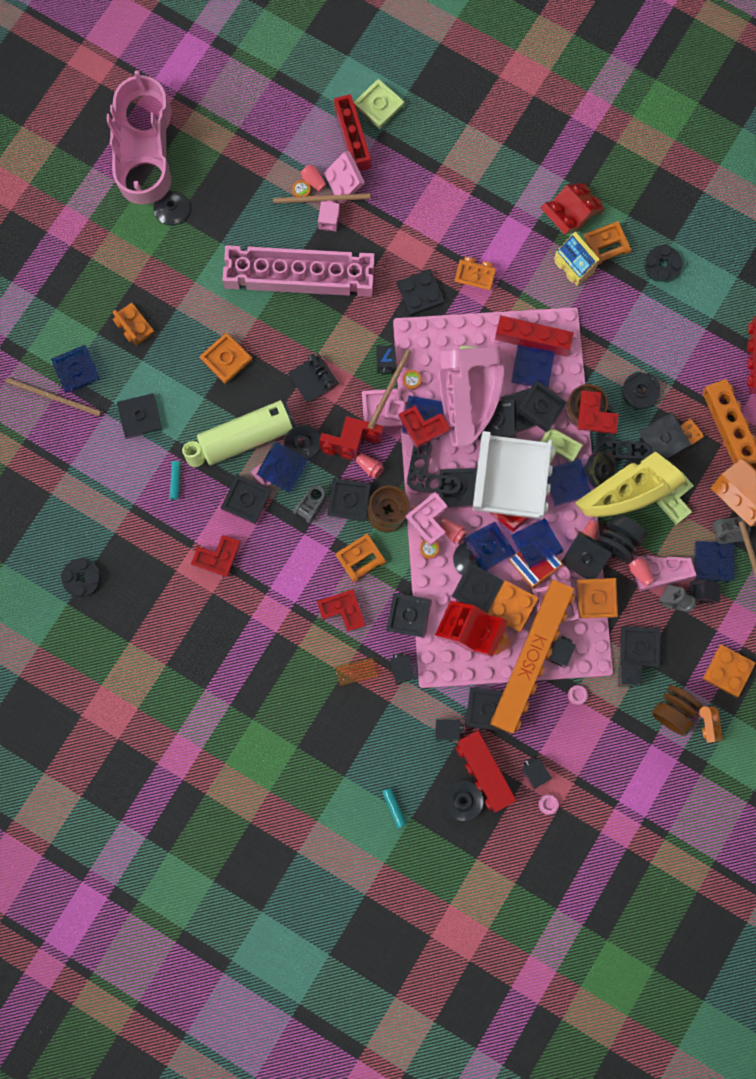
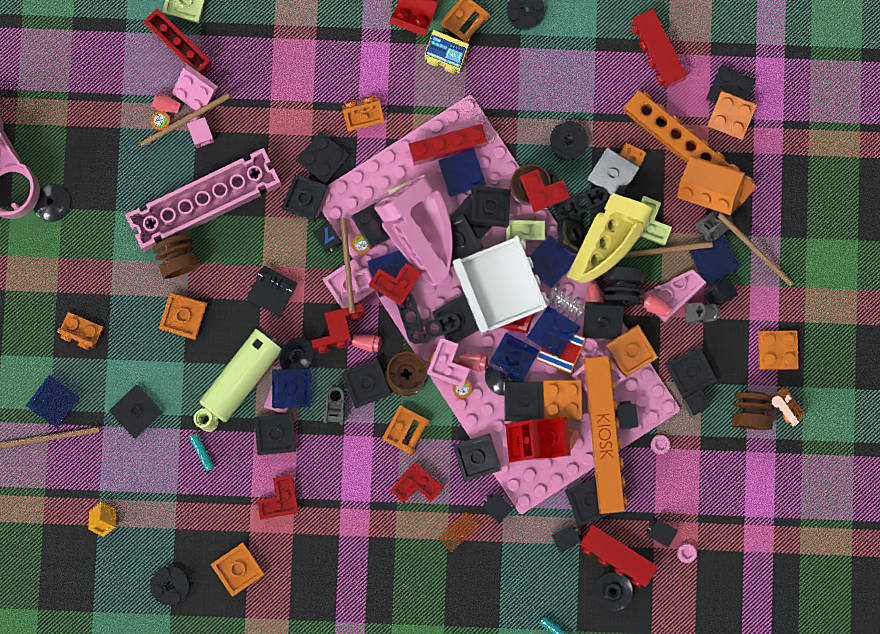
camera: 30 degrees left, 5 degrees up
none -> light orange panel [88,502,117,537]
none -> reddish brown wheel [152,234,201,279]
none -> orange plate [211,543,265,597]
none -> black plate [281,175,330,223]
none -> black plate [351,200,391,250]
none -> clear piece [547,283,585,323]
none -> medium nougat axle [623,242,713,258]

